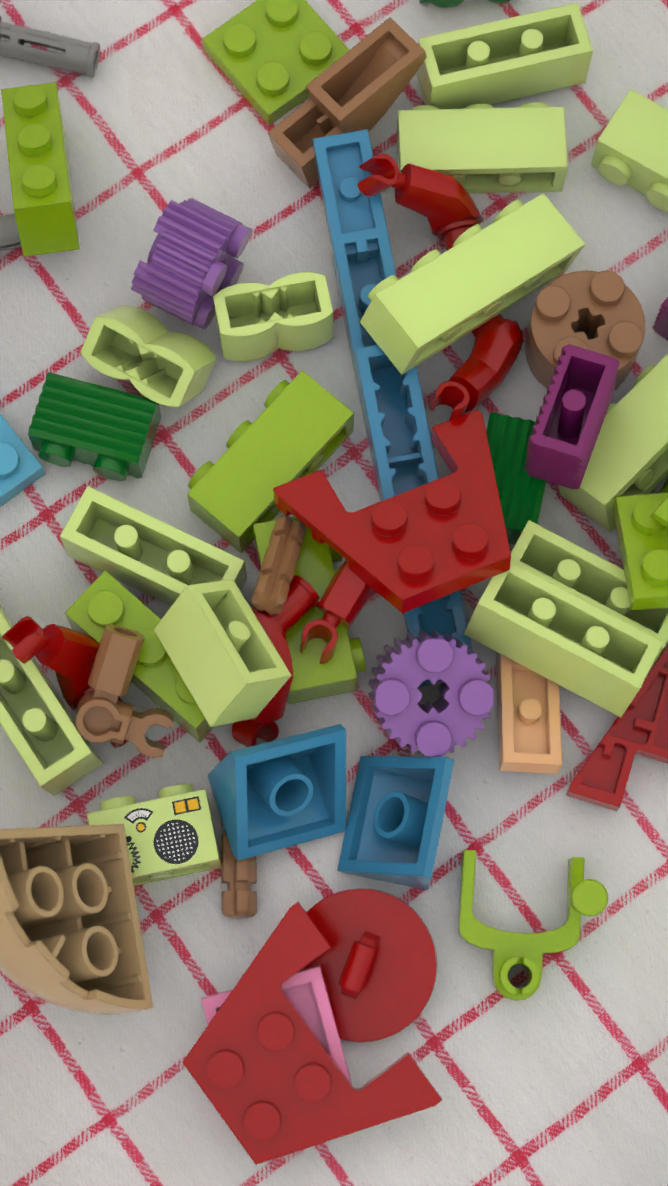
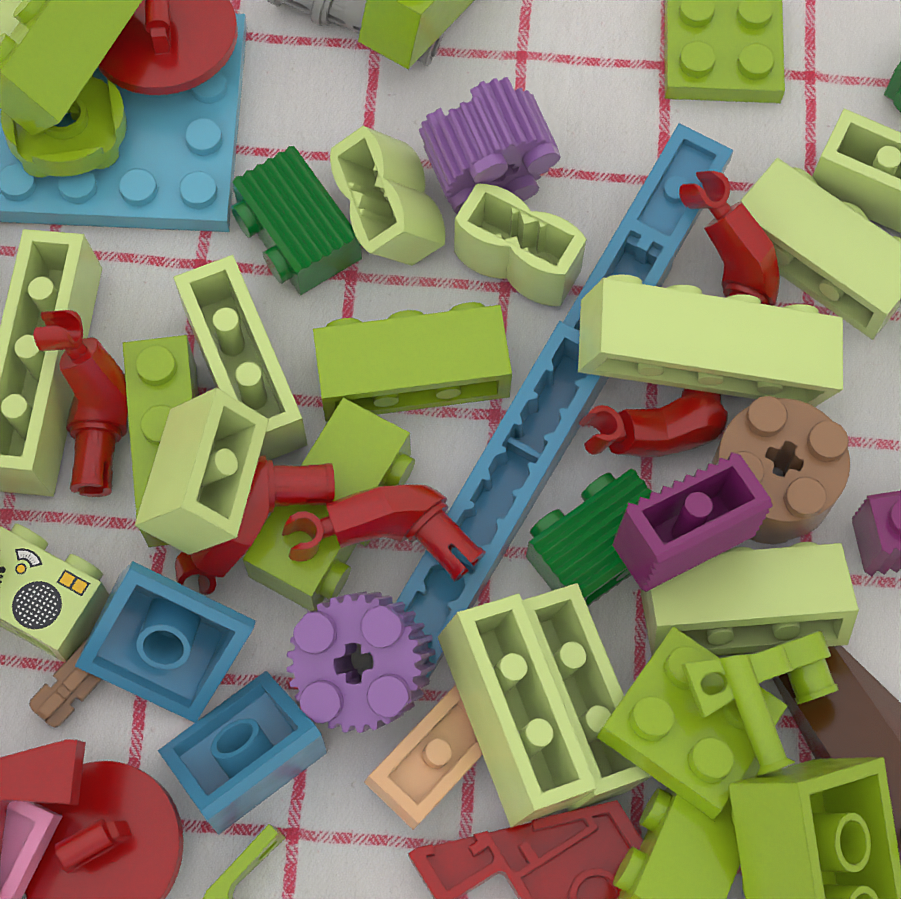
camera: 40 degrees right, 5 degrees down
medium nougat bar [76,624,174,758] -> none
medium nougat axle [251,515,306,615] -> none
medium nougat slope [268,17,427,189] -> none
red wing [273,409,511,613] -> none

